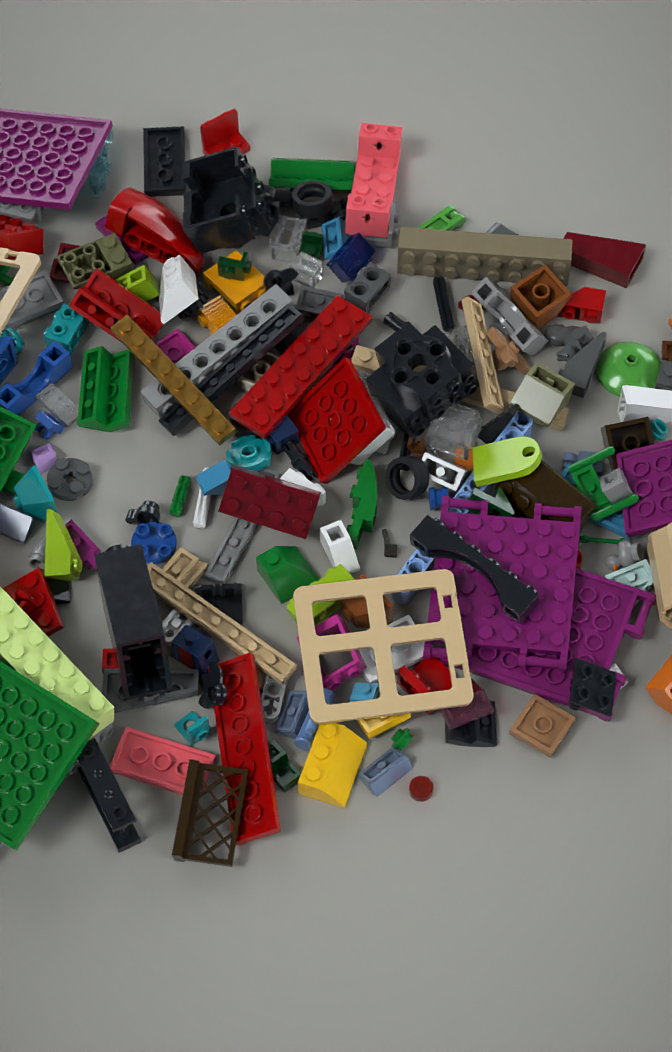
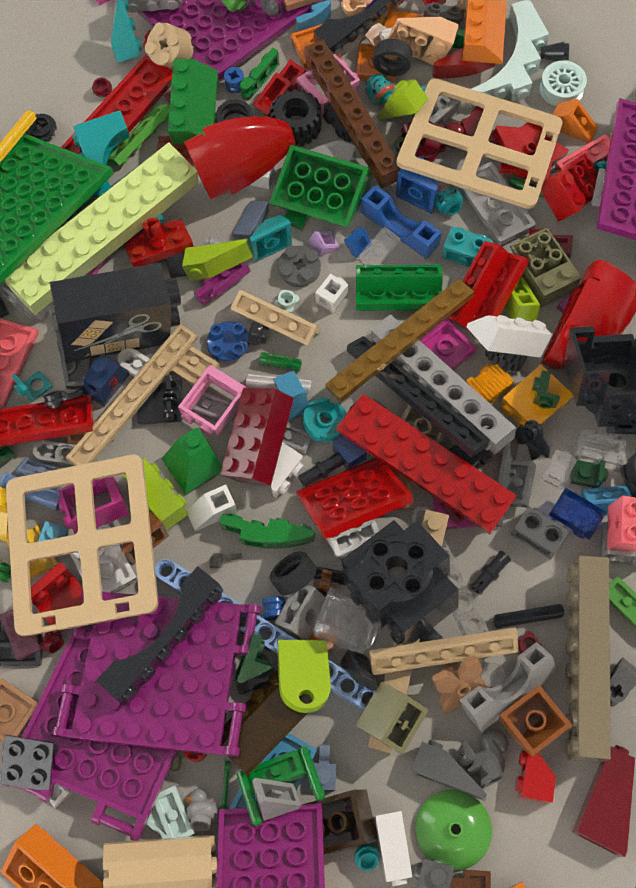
camera: 90 degrees right, 10 degrees up
none -> bright pink window [178,365,247,438]
none -> tan fence [231,289,321,346]
none -> light aqua plate [274,290,299,313]
none -> white brick [315,274,348,313]

